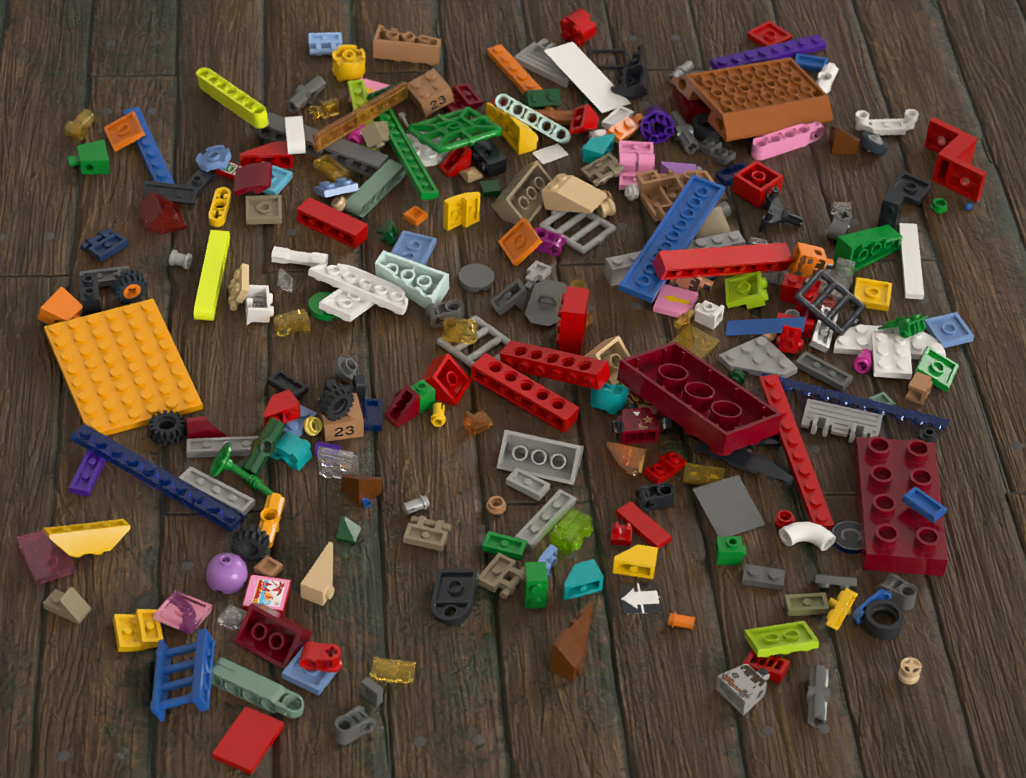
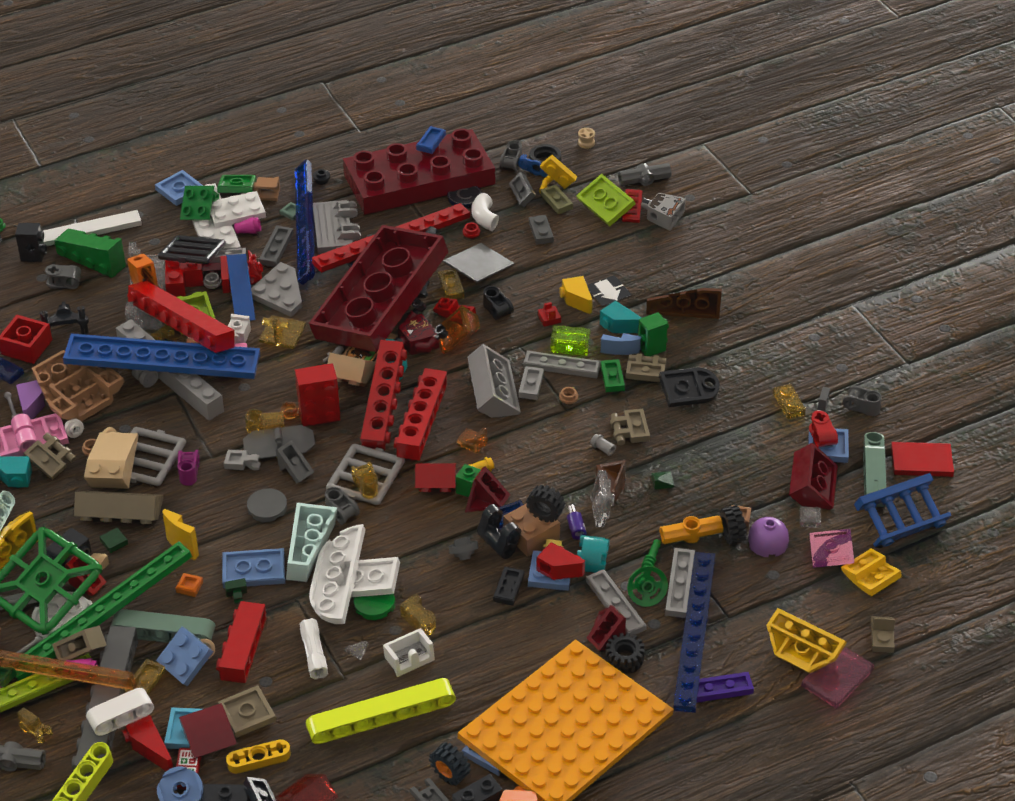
camera: 110 degrees left, 0 degrees up
light grey bush [169,250,192,270] -> none
tan plate [228,263,249,311] -> none
dark green piece [241,417,285,476] -> none
tile [242,574,292,615] -> none
tan slope [301,542,335,606] -> none
orange plate [498,217,542,266] -> none
white sticker [532,144,569,164] -> none
red tile [616,501,672,549] -> none
orange pin [668,611,695,630] -> none
green brick [715,536,746,565] -> none
dark green plate [728,369,746,386] -> none
clear tile [831,202,851,217] -> none
yellow tile [852,277,892,311] -> none

